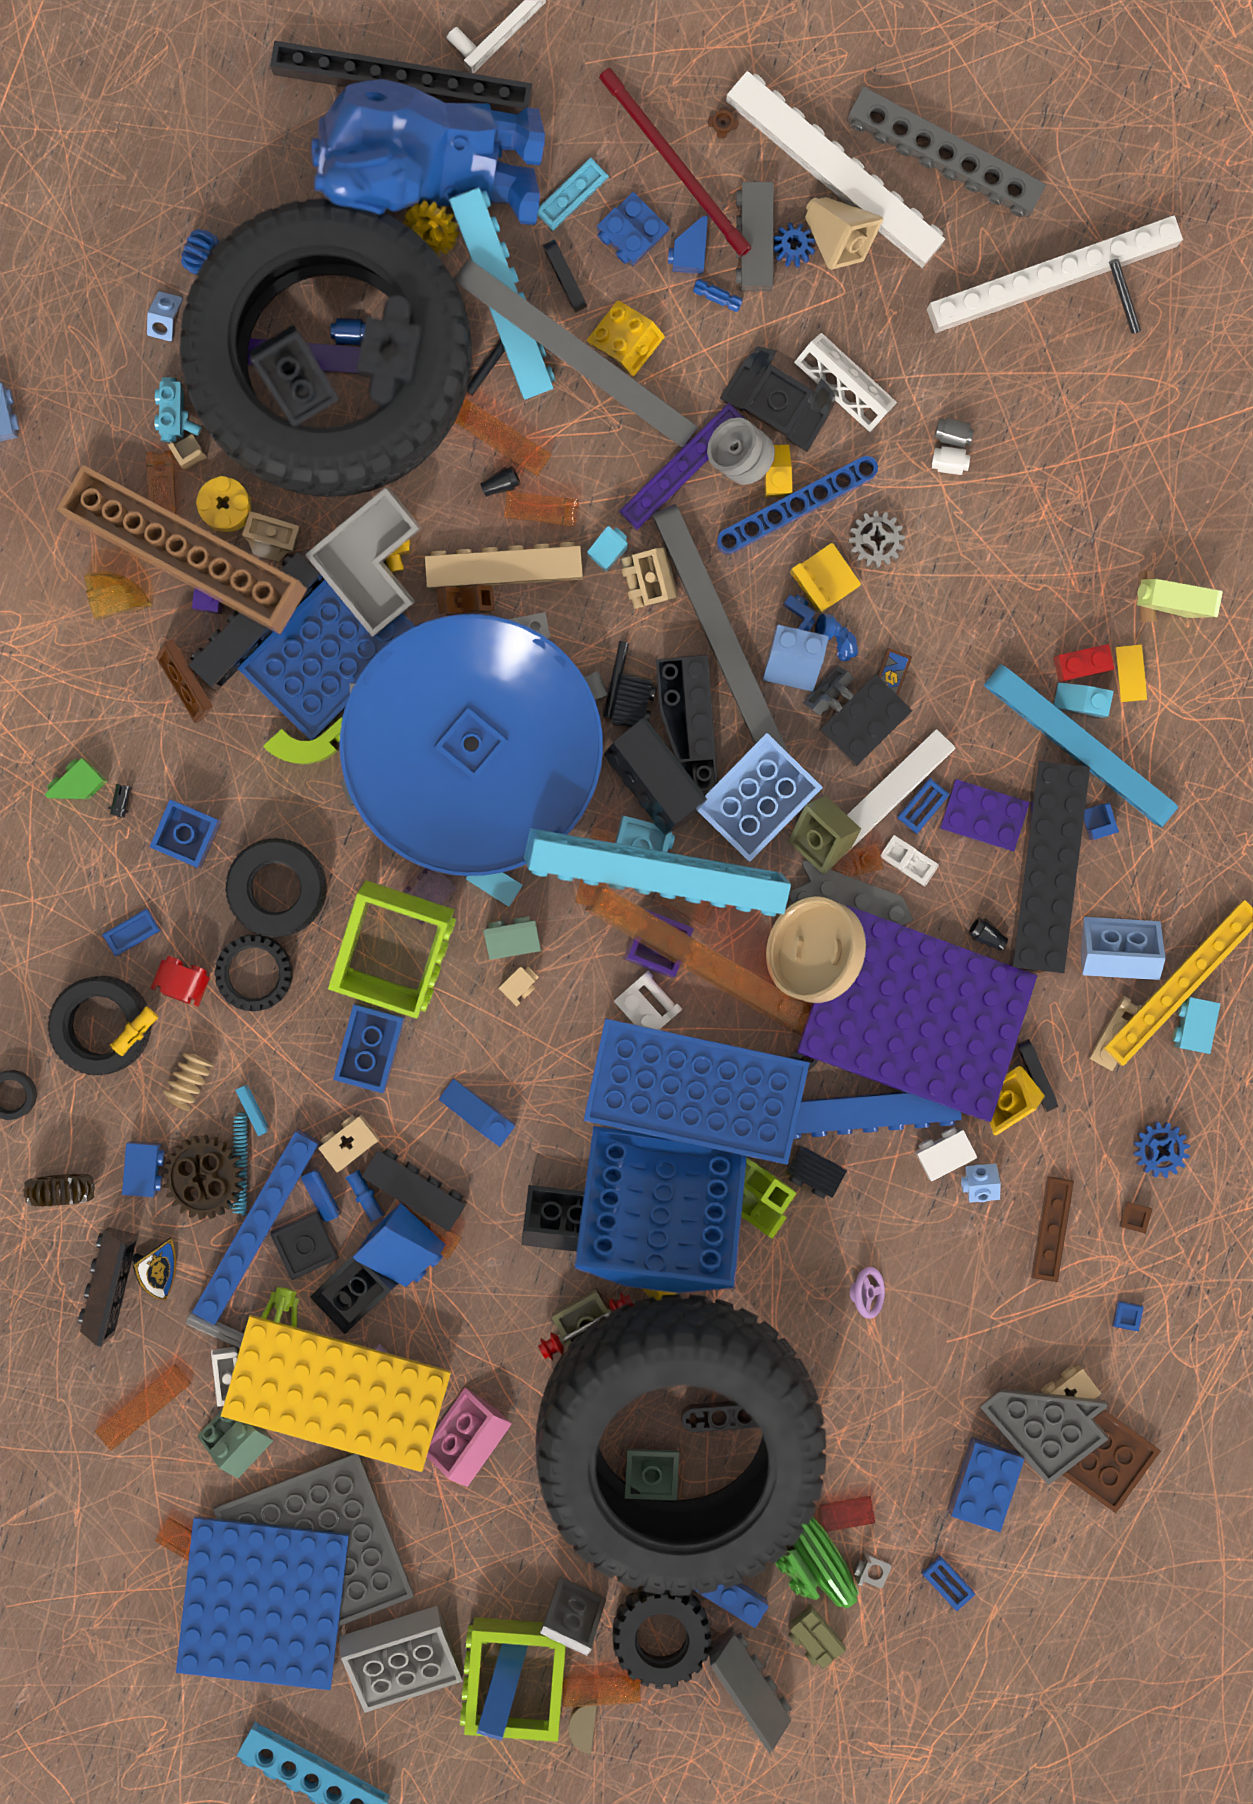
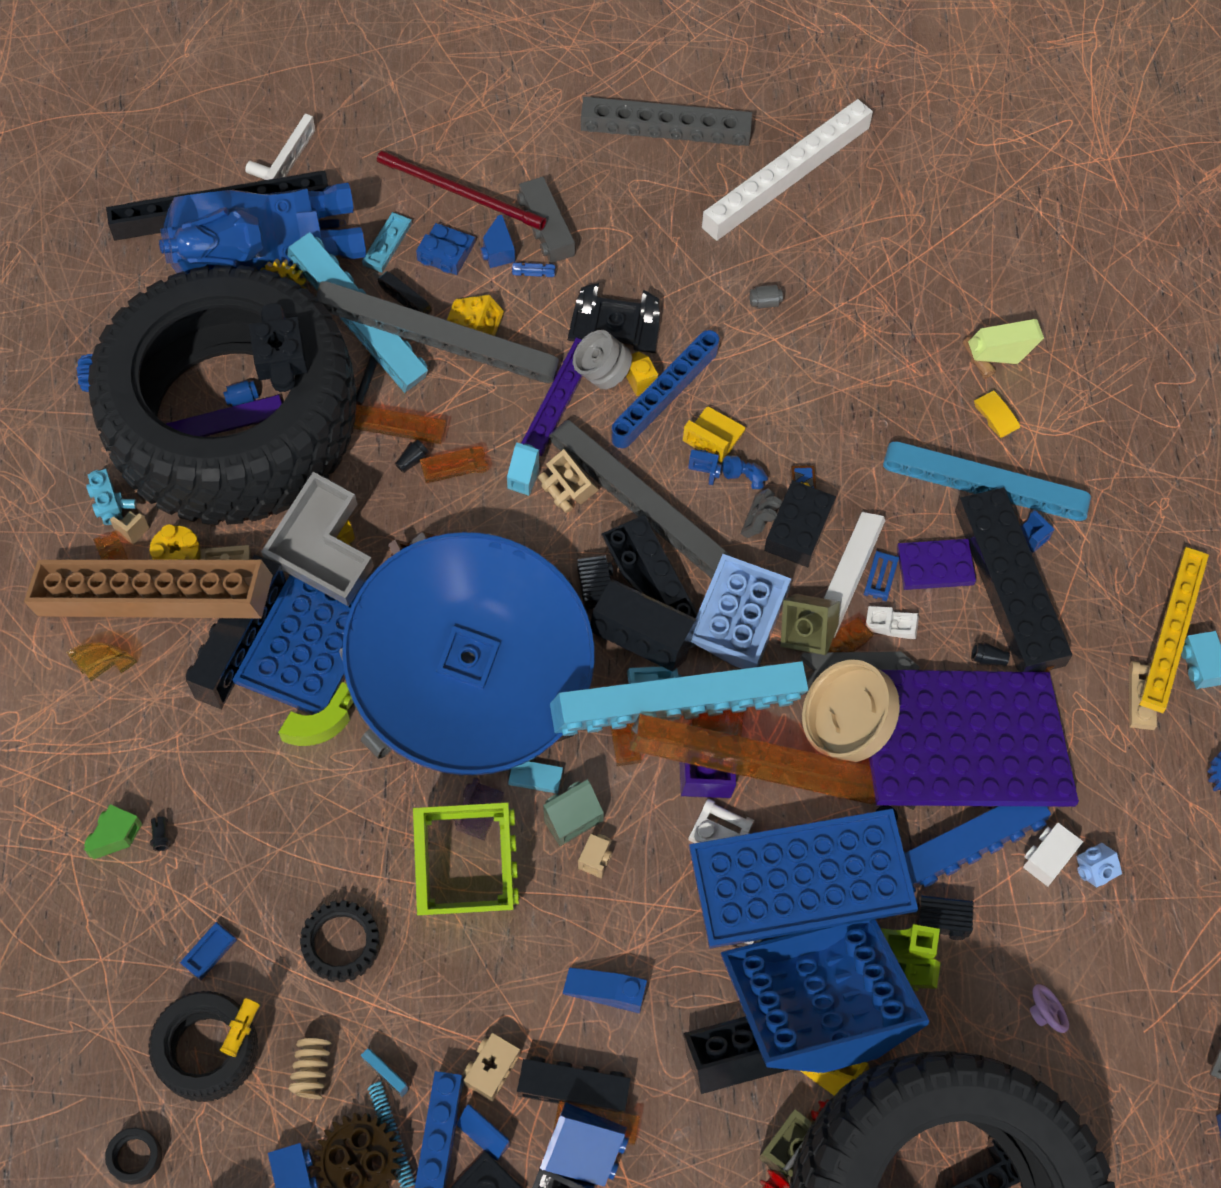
camera: 25 degrees left, 25 degrees down
light blue bracket [147,292,183,341] -> none
blue brick [150,799,222,868] -> none
red brick [150,956,210,1007] -> none
reddish brown tile [156,639,213,723] -> none
dark purple brick [192,588,223,614] -> none
black tyre [225,838,327,937] -> none
black slope [248,324,340,427] -> none
blue brick [333,1003,406,1093] -> none
blue pin [345,1169,385,1223] -> none
tan brick [425,542,583,590] -> none
black bar [603,641,629,719] -> none
reddish brown plate [708,107,739,139] -> none
white brick [726,71,945,268] -> none
medium blue slope [762,625,829,692] -> none
blue gear [773,222,816,268] -> none
white fence [794,333,897,432] -> none
tan slope [805,197,884,270] -> none
light grey gear [848,511,905,568] -> none
white brick [932,446,970,475] -> none
yellow slope [990,1066,1045,1136] -> none
black beam [1016,1039,1058,1112] -> none
reddish brown tile [1031,1176,1074,1282] -> none
medium azure slope [1053,683,1114,718] -> none
red brick [1054,644,1114,683] -> none
light blue slope [1081,917,1165,980] -> none
black bar [1109,259,1141,334] -> none

